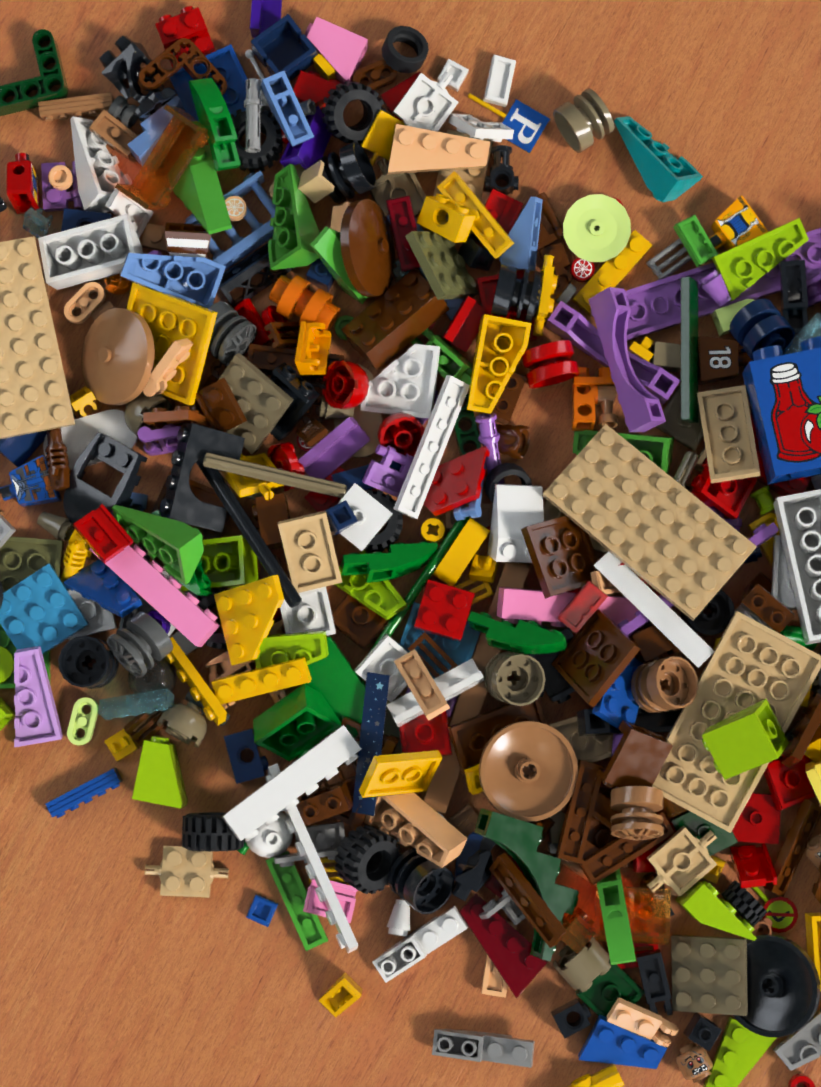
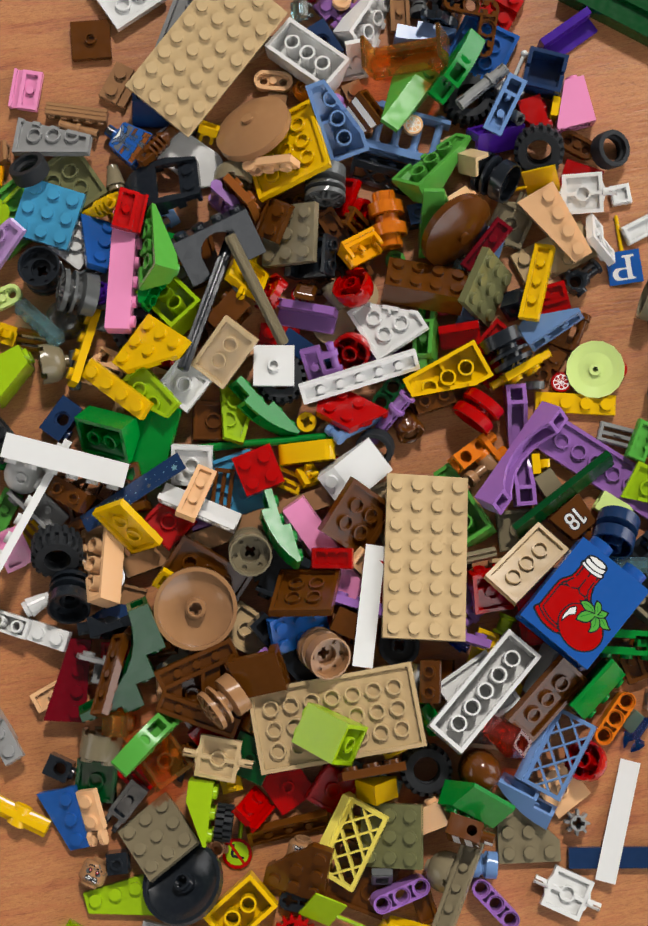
camera: 50 degrees right, 0 degrees up
dark blue slope [325,500,358,536] -> none
yellow brick [417,194,476,243] -> none
medium lavender cone [699,270,731,307] -> none

